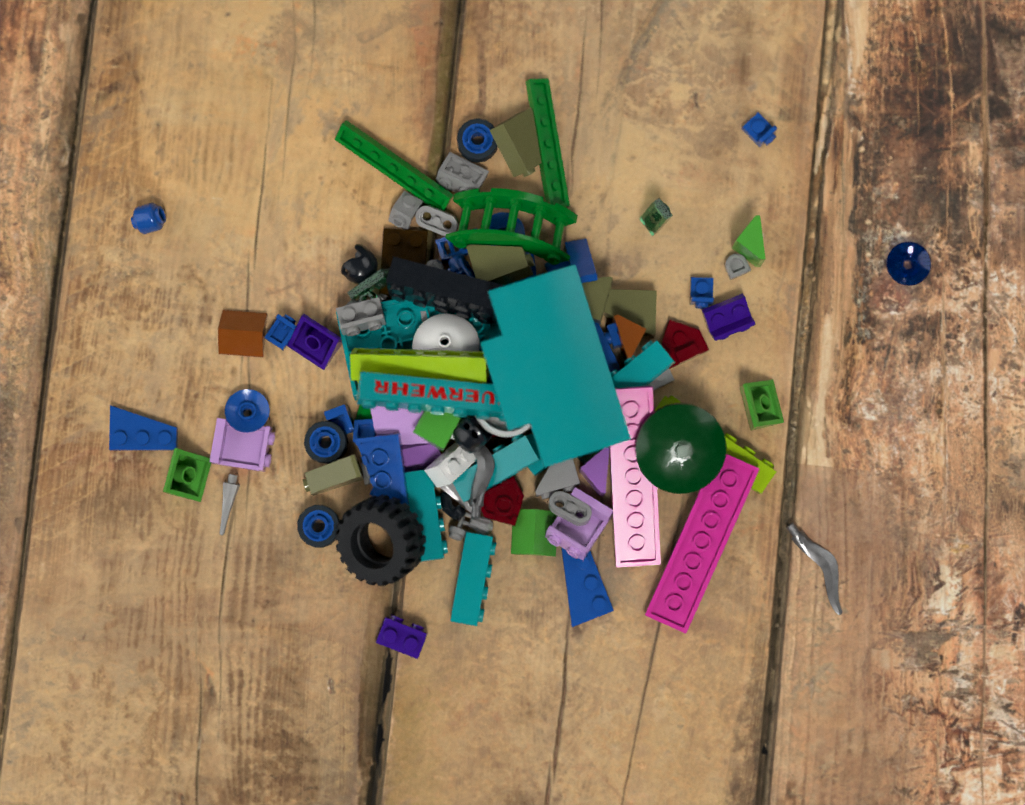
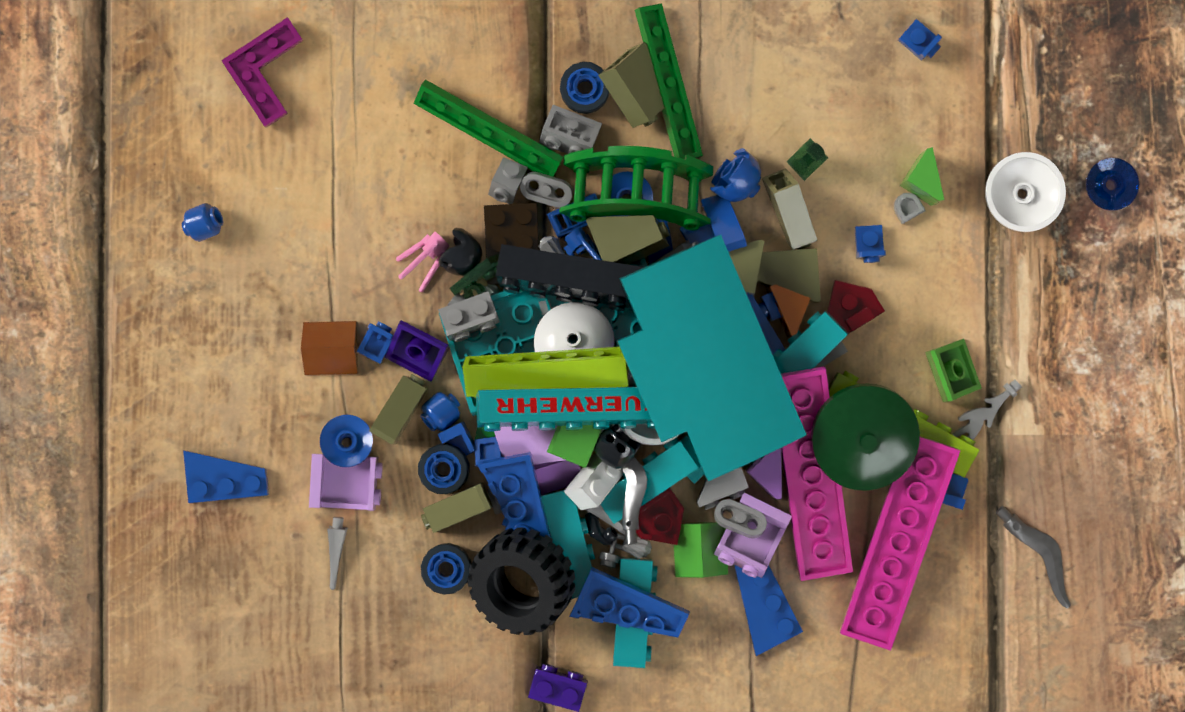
camera: 10 degrees left, 5 degrees up
bright green slope [163,448,211,502] -> none
dark purple bracket [702,293,755,341] -> none
none -> magenta plate [221,17,303,128]
none -> olive slope [369,374,428,445]
none -> bright pink plant [396,232,450,293]
none -> blue head [420,392,460,431]
none -> blue wing [569,567,690,638]
none -> blue cylinder [710,148,761,202]
none -> slope [762,169,817,250]
none -> blue panel [942,474,968,510]
none -> light grey piece [952,380,1022,440]
none -> white dish [985,152,1066,232]

